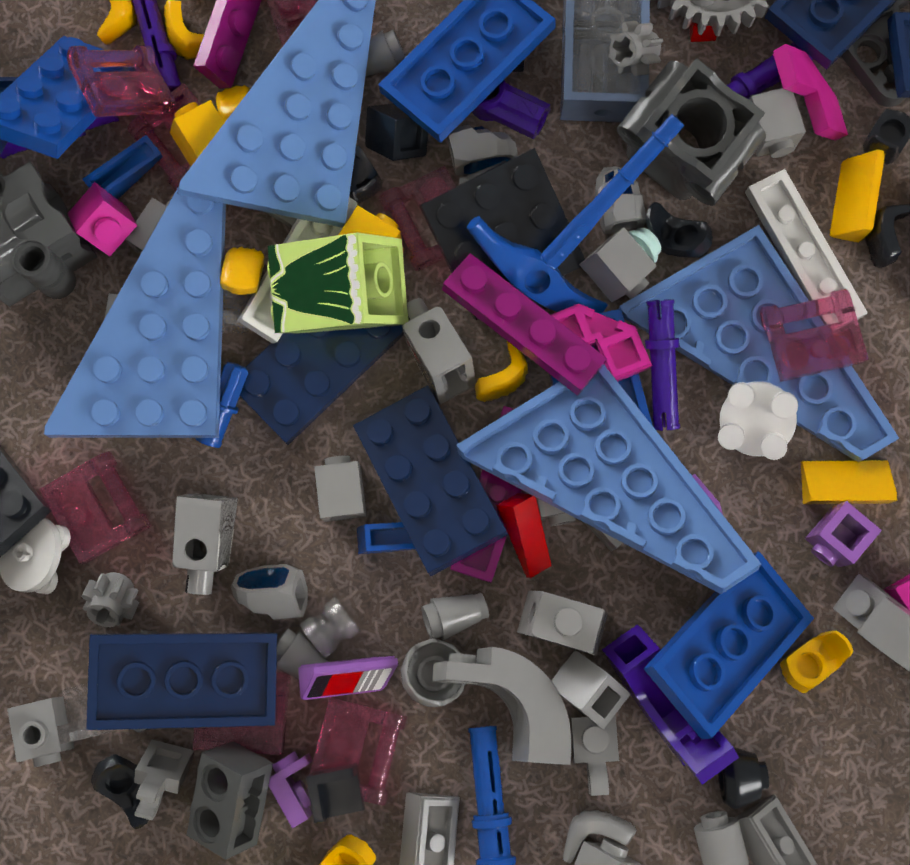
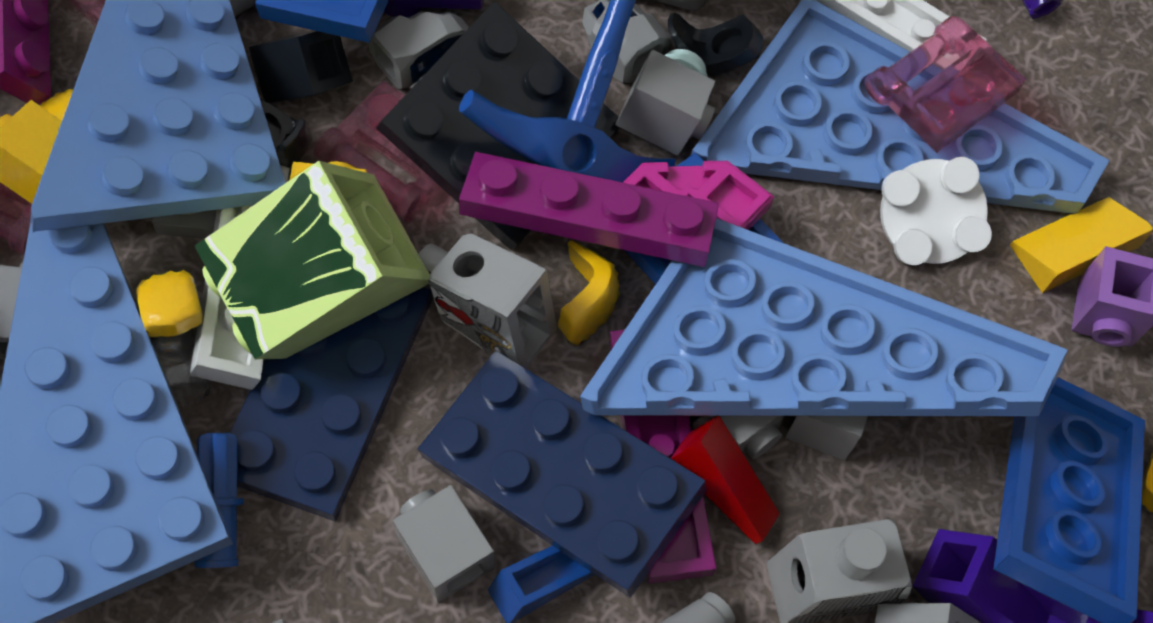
camera: 35 degrees left, 15 degrees down
dark purple pin [645,299,680,431] -> none

